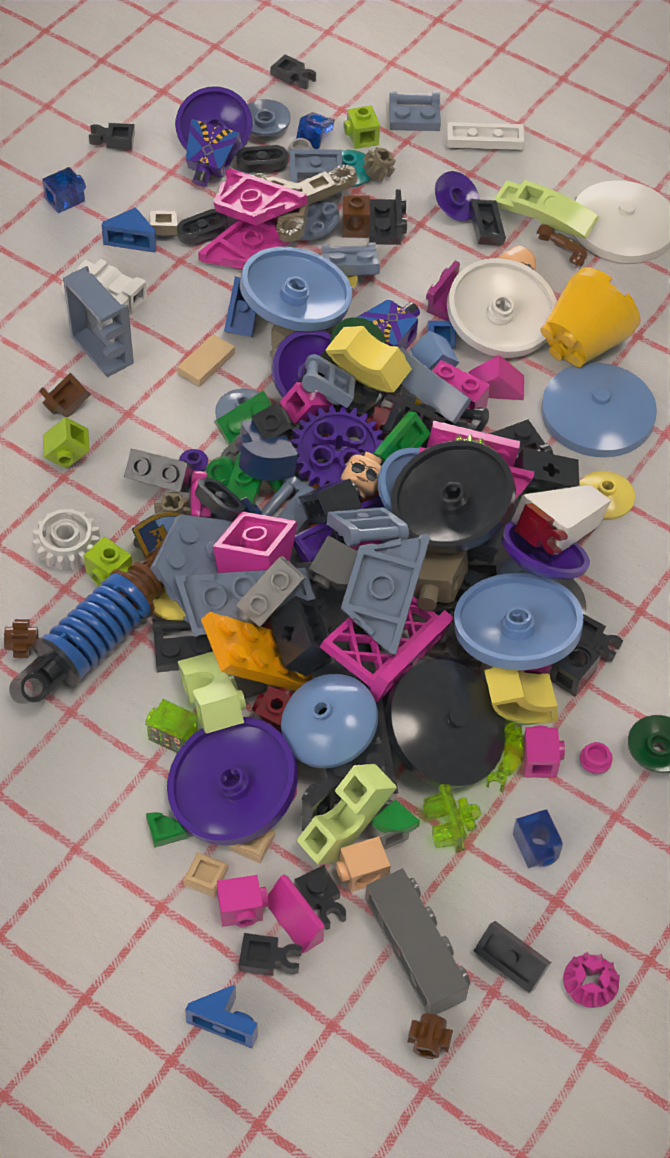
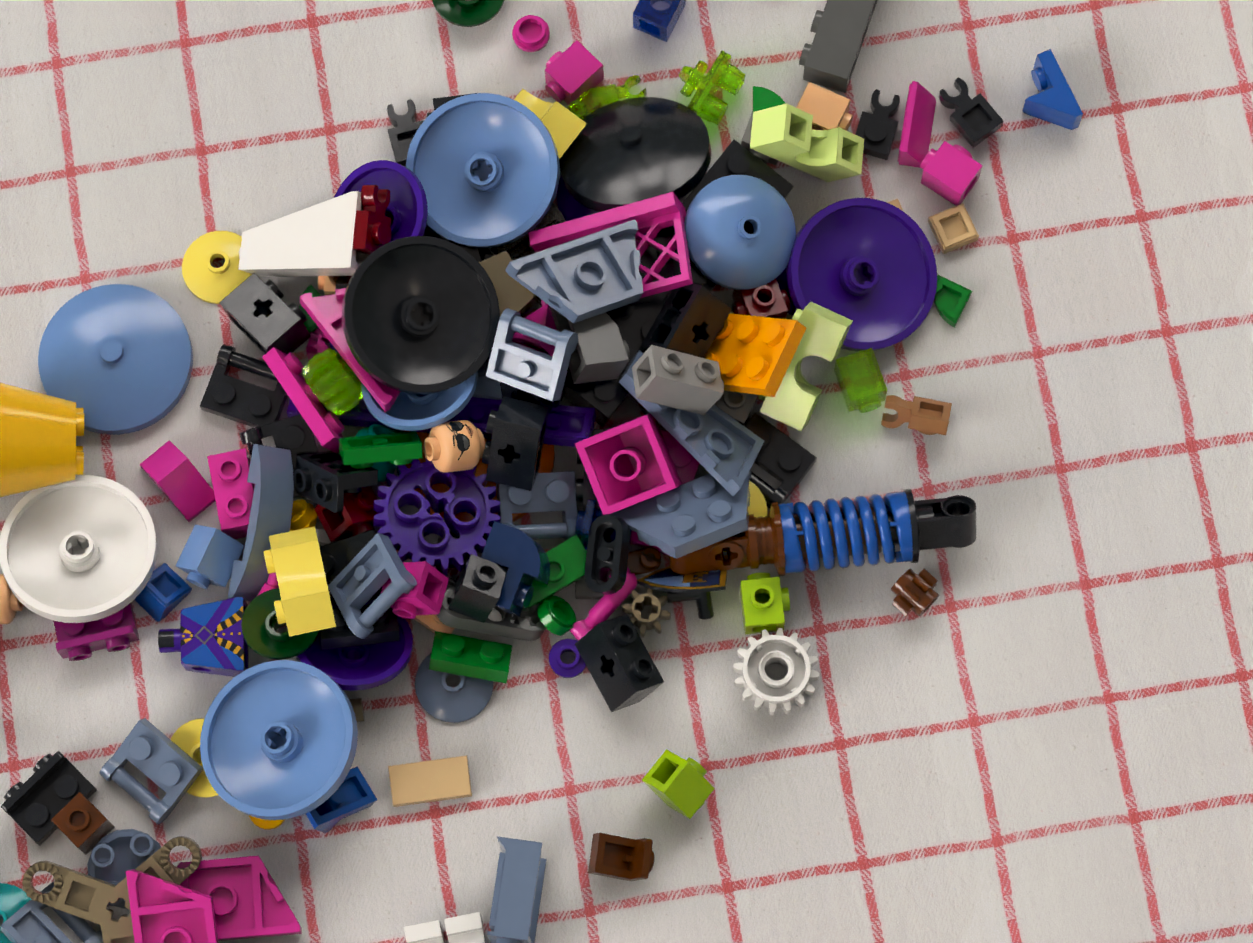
camera: 130 degrees left, 20 degrees up
black plate [301,777,335,831] -> none
none -> medium nougat plate [881,395,952,435]

